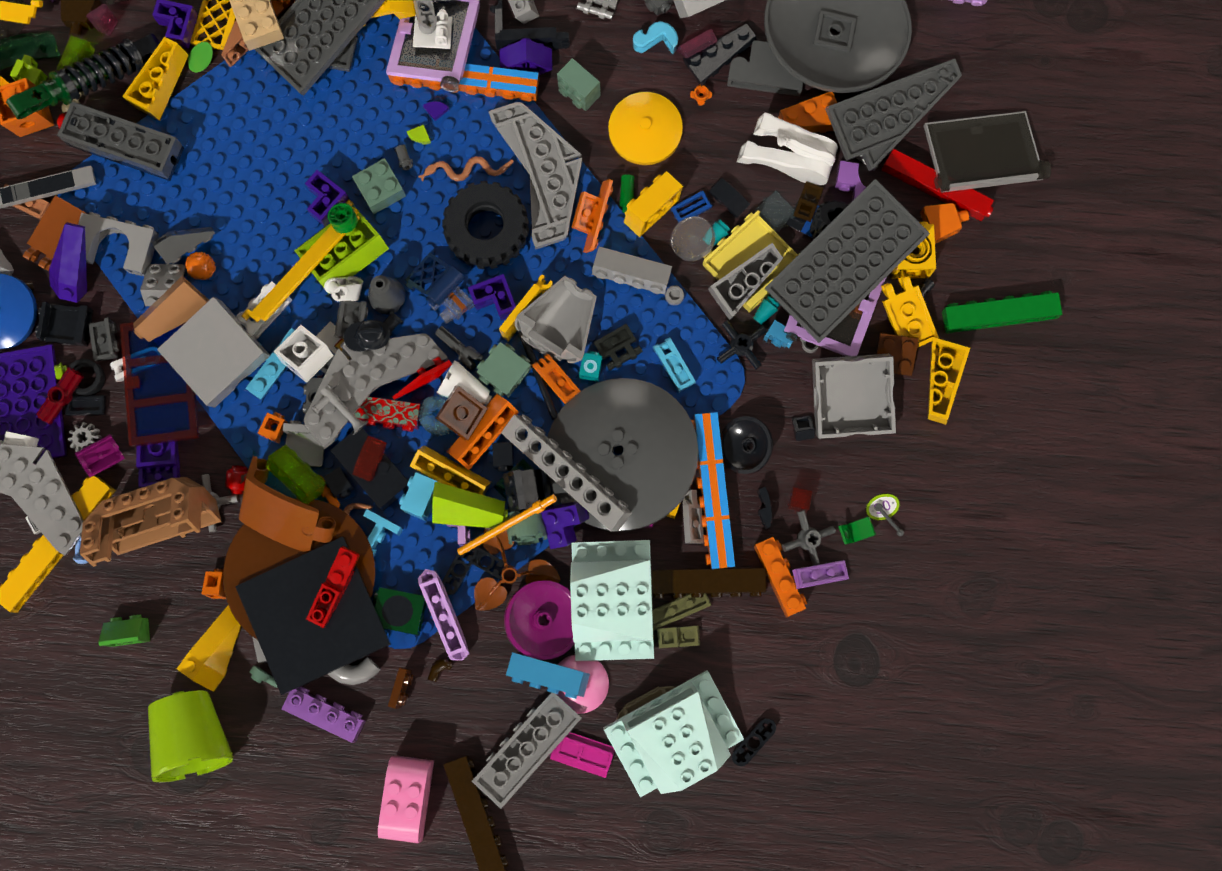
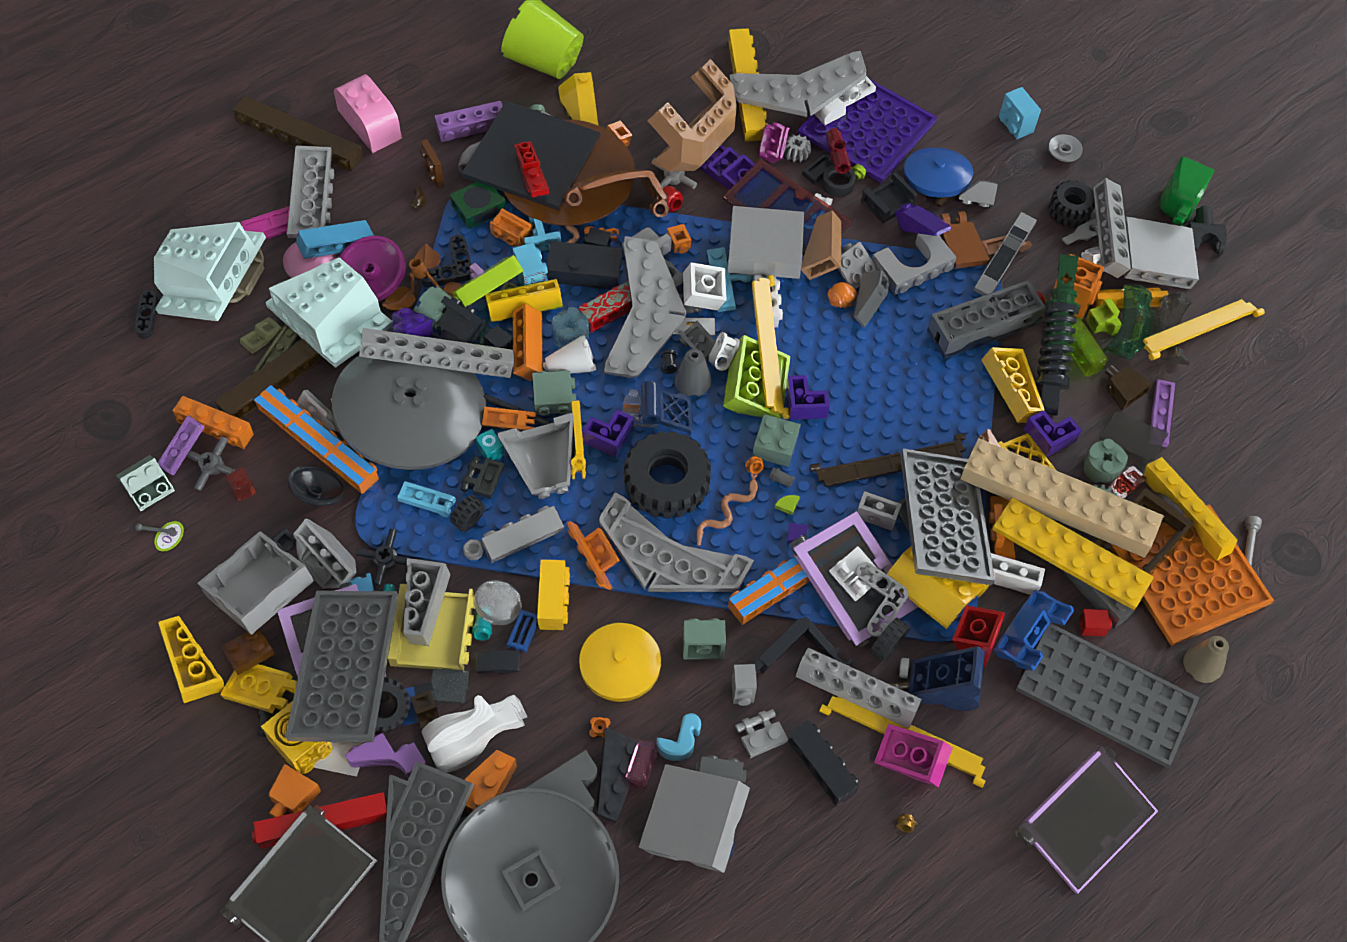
camera: 130 degrees right, 20 degrees down
clear pink slope [86,4,118,36] -> none
dark grey bracket [88,317,120,362] -> none
bright green slope [99,615,150,647] -> none
bright green sticker [188,42,213,73] -> none
clear neon green brick [266,444,326,504] -> none
light grey piece [312,386,368,435] -> none
green wheel [328,203,358,234] -> none
black piece [344,320,390,352] -> none
clear red slope [353,436,386,482] -> none
red piece [392,356,452,400] -> none
lavender brick [418,569,469,660] -> none
dark grey piece [435,326,483,370] -> none
reddish brown plate [435,386,488,440] -> none
light orange bar [457,494,557,555] -> none
dark purple brick [500,38,552,75] -> none
green cylinder [620,175,635,213] -> none
black slope [757,487,772,530] -> none
green bracket [838,517,876,545] -> none
green brick [942,291,1063,334] -> none
none -> slope [116,455,175,511]
none -> light grey wedge [294,519,356,589]
none -> black tyre [450,495,486,532]
none -> orange hinge [490,208,532,247]
none -> light grey brick [732,664,757,706]
none -> orange plate [745,456,764,474]
none -> dark brown piece [809,433,965,487]
none -> light grey brick [857,491,902,531]

